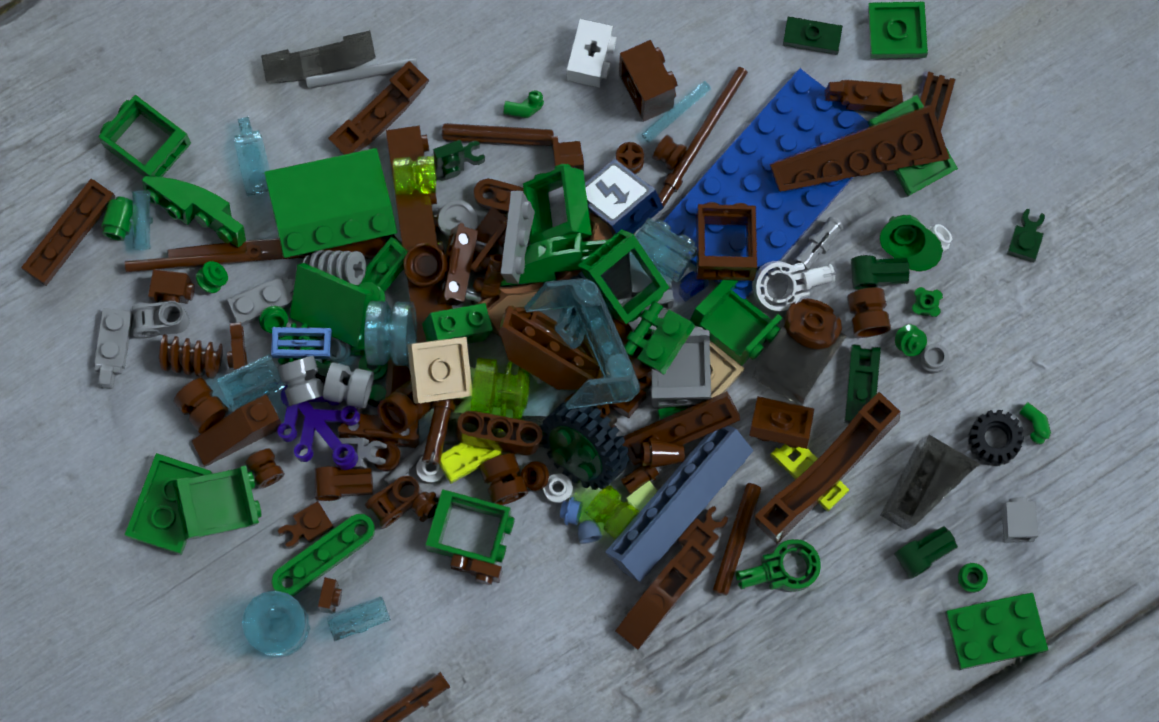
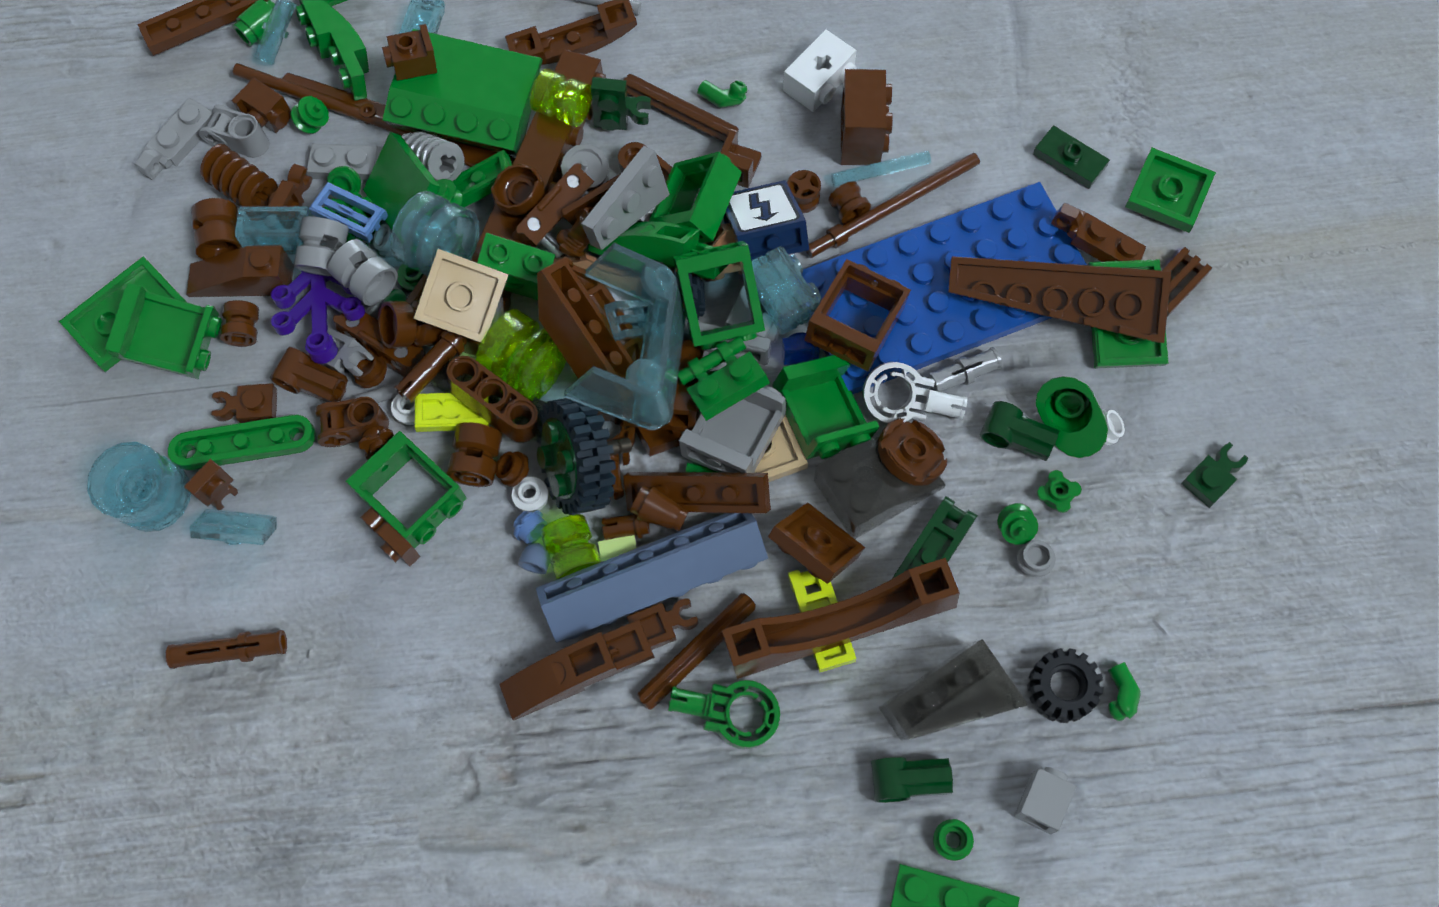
camera: 30 degrees right, 5 degrees down
reddish brown wheel [847,287,891,338] -> none
none -> reddish brown brick [382,24,437,81]

